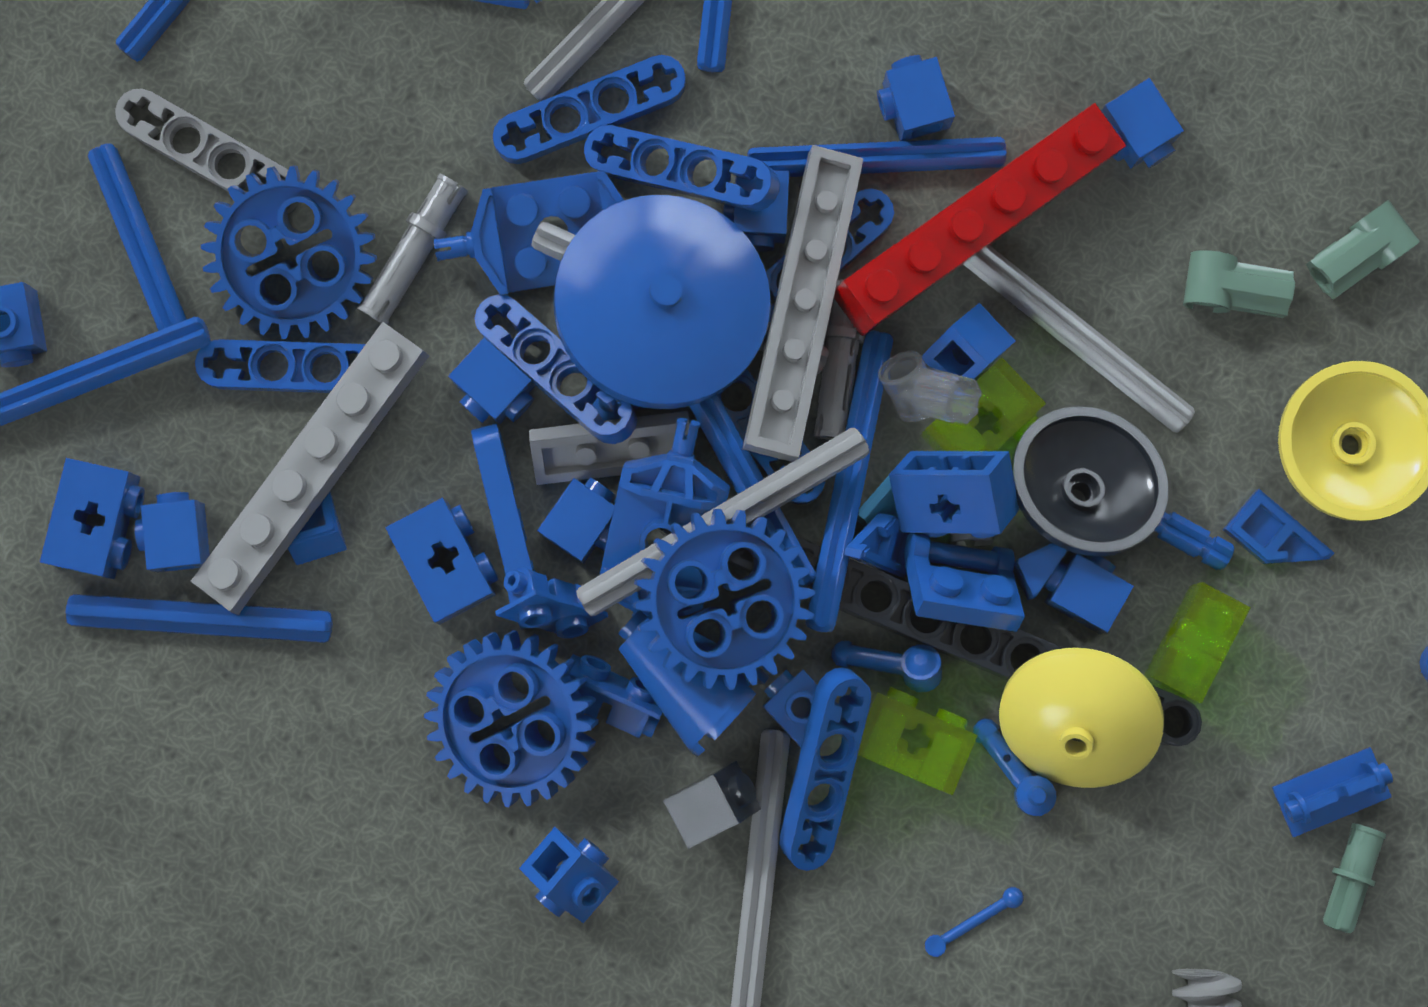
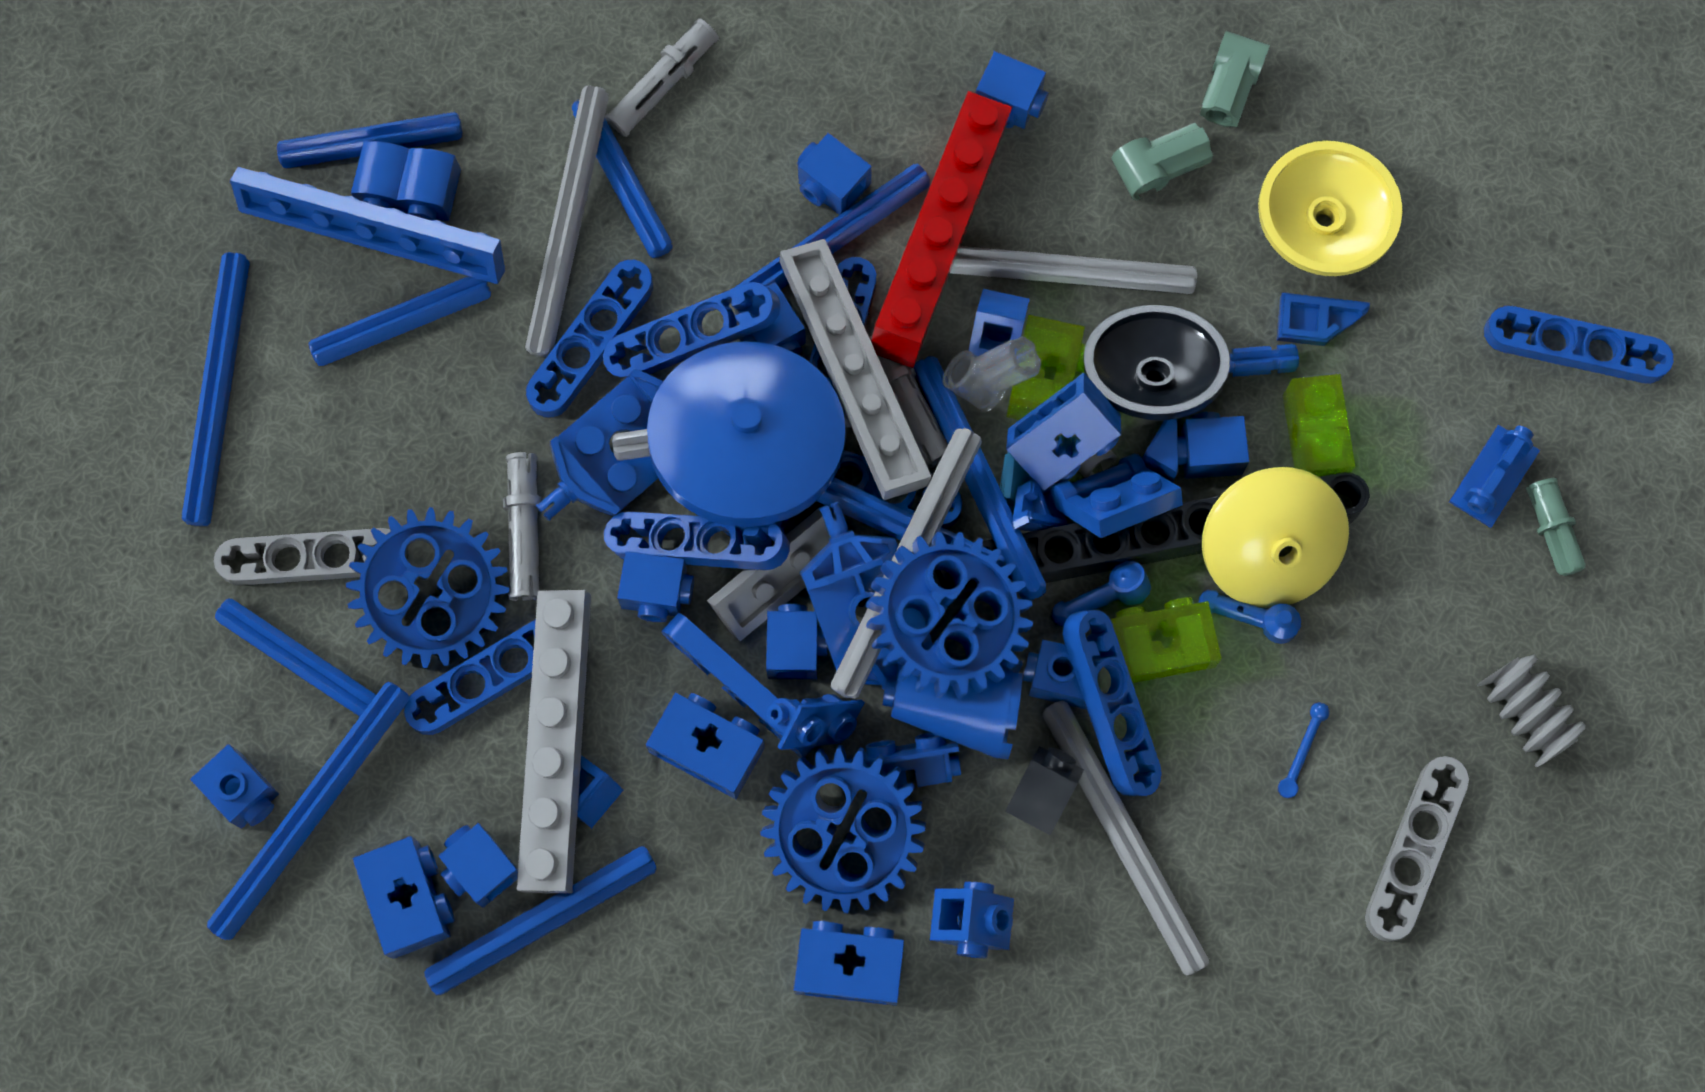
camera: 30 degrees left, 10 degrees down
none -> blue brick [794,921,904,1006]

